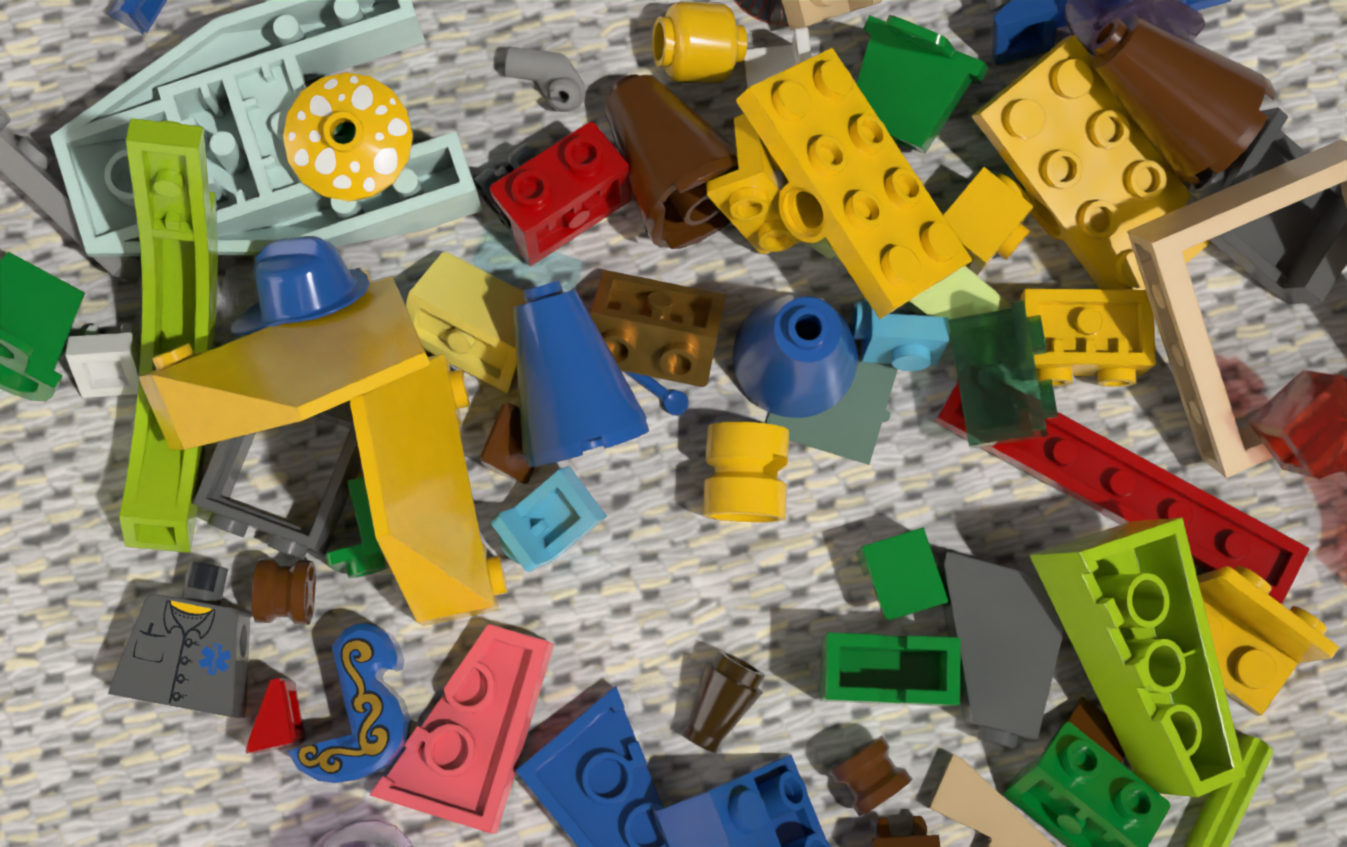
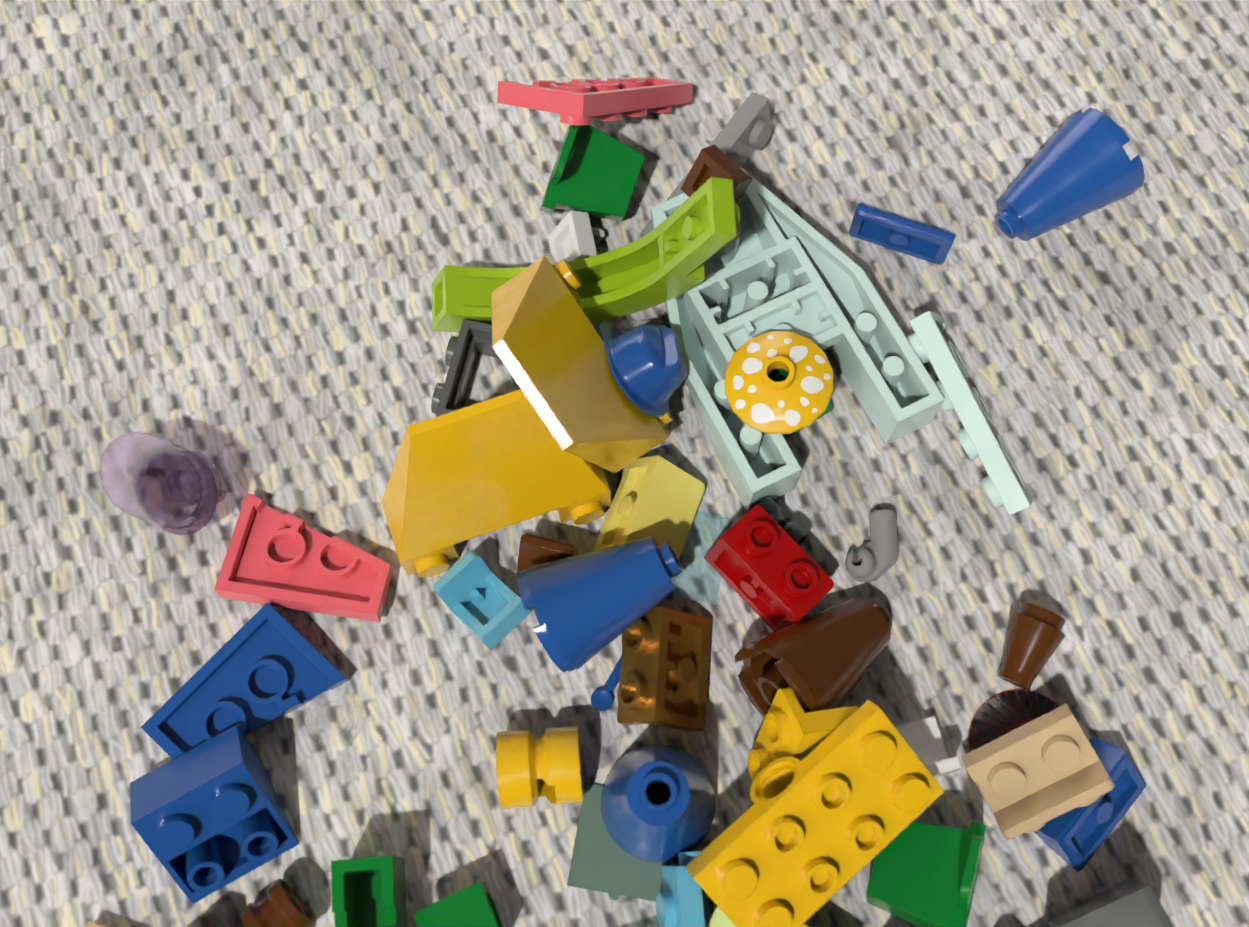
camera: 85 degrees right, 10 degrees down
dark grey torso [108,561,251,718] -> none
red slope [245,678,306,754] -> none
reddish brown wheel [252,558,316,625] -> none
blue animal [288,623,411,783] -> none
yellow head [652,1,747,84] -> none
dark brown cone [682,650,765,753] -> none
none -> reddish brown tile [681,144,753,204]

